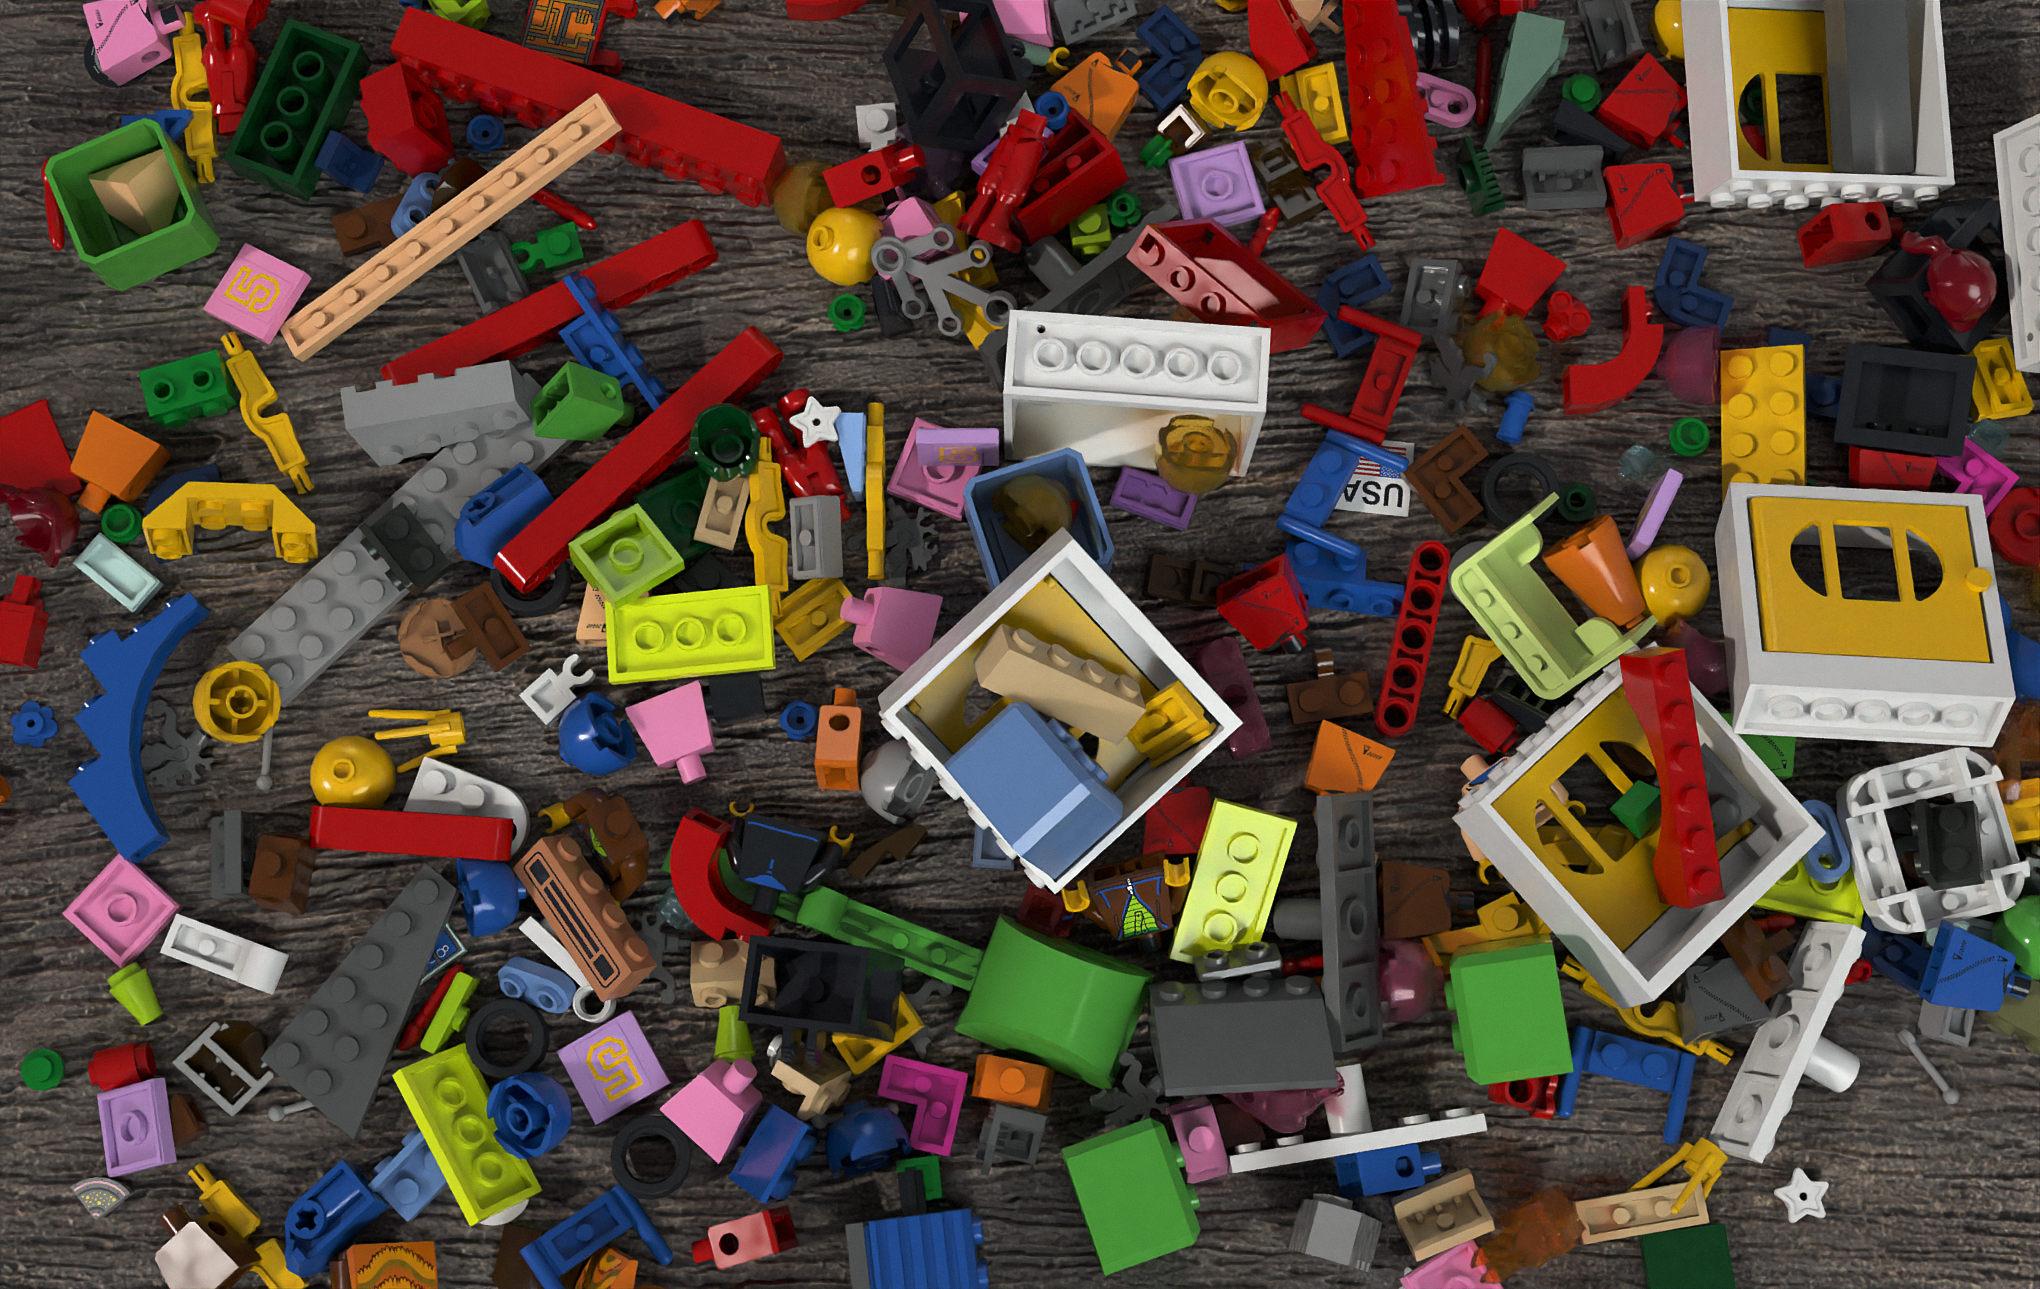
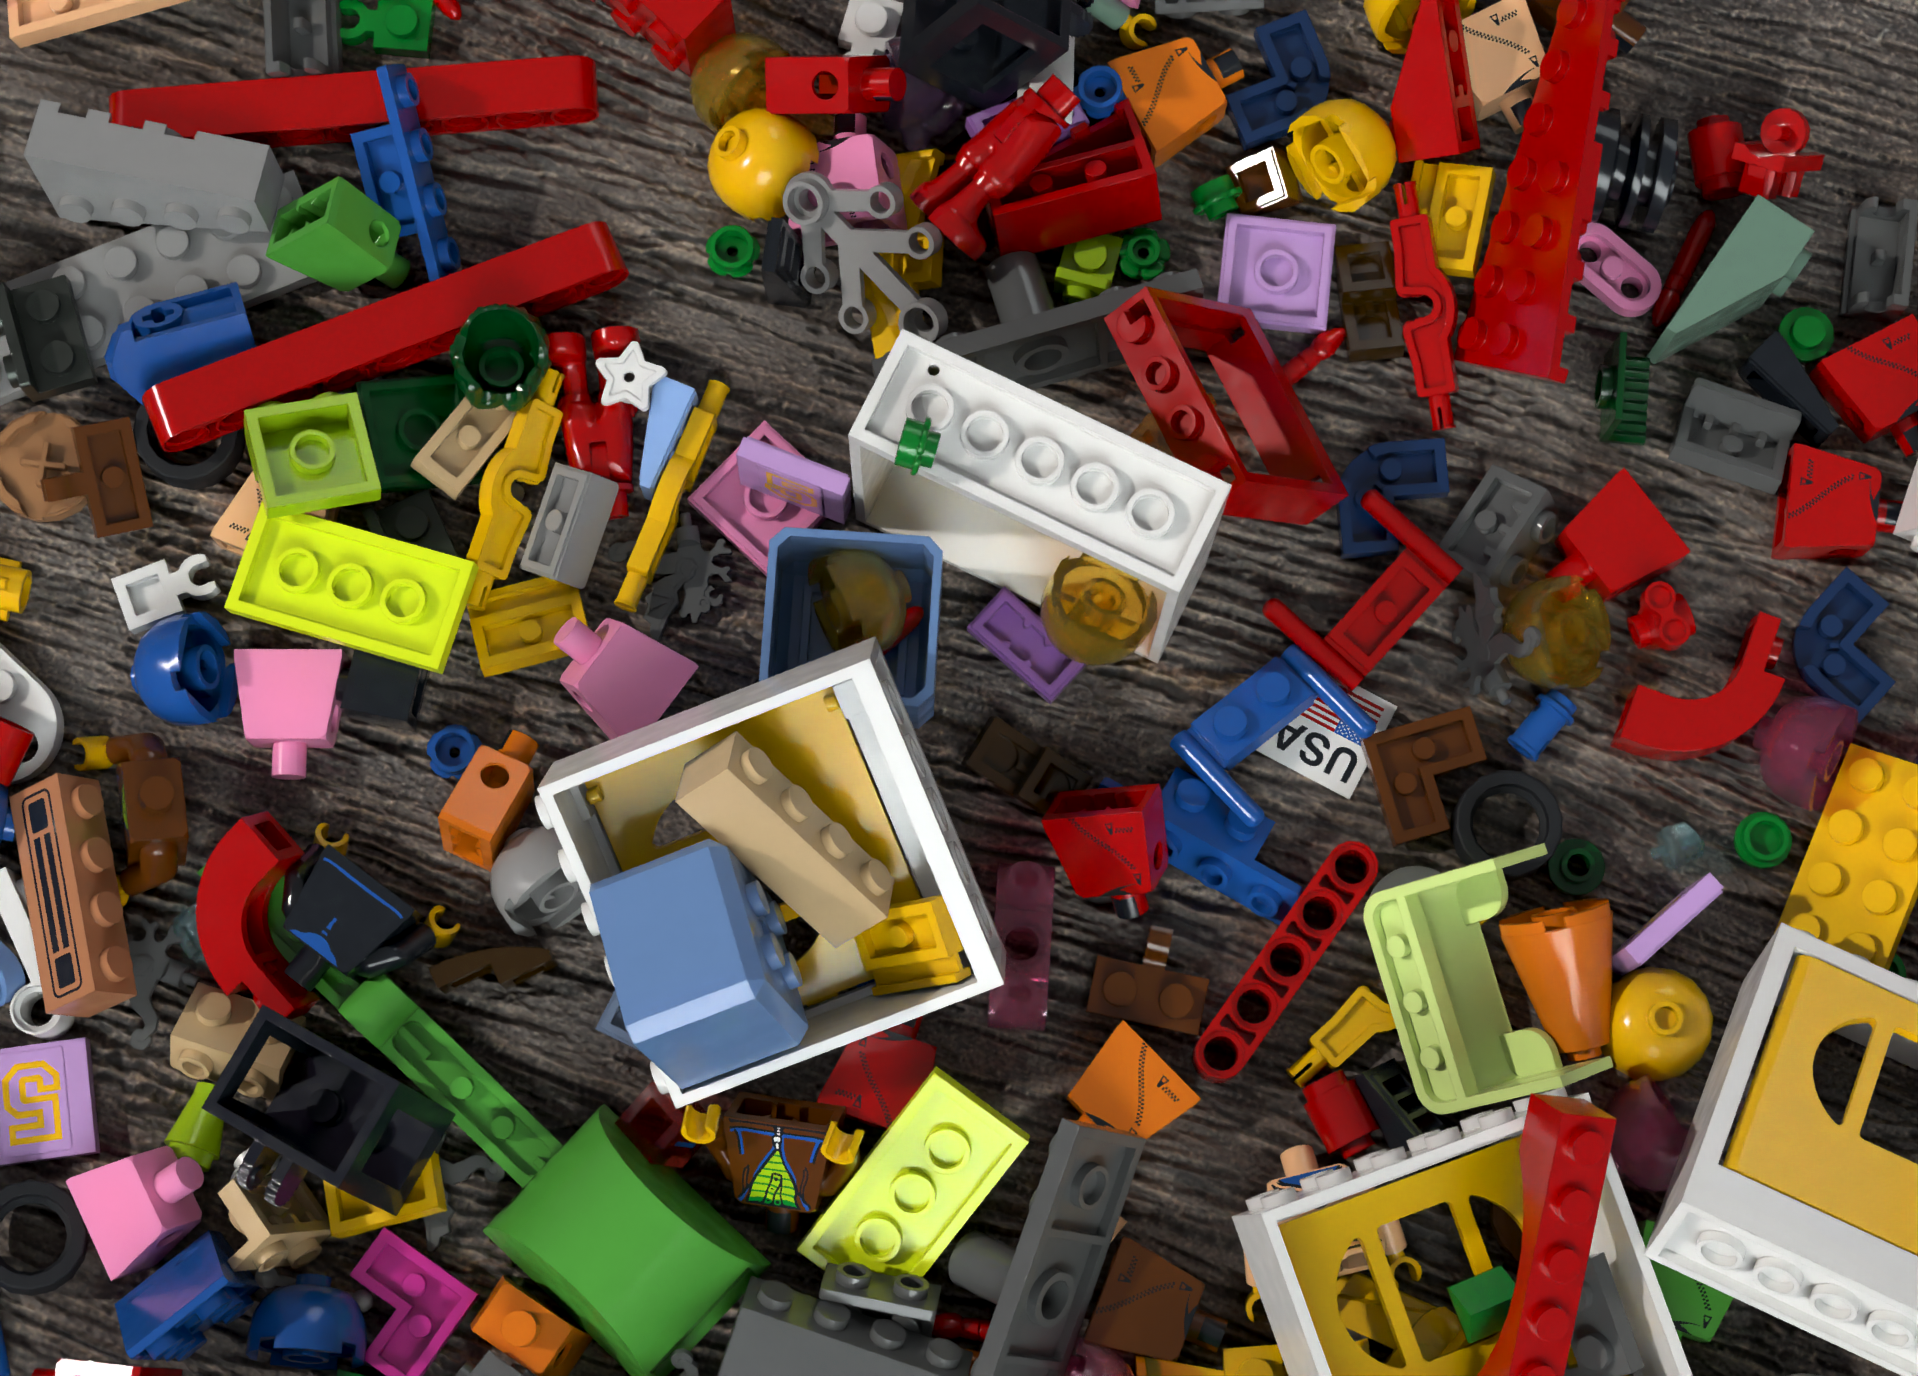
camera: 20 degrees right, 0 degrees up
none -> green plate [894,416,941,476]

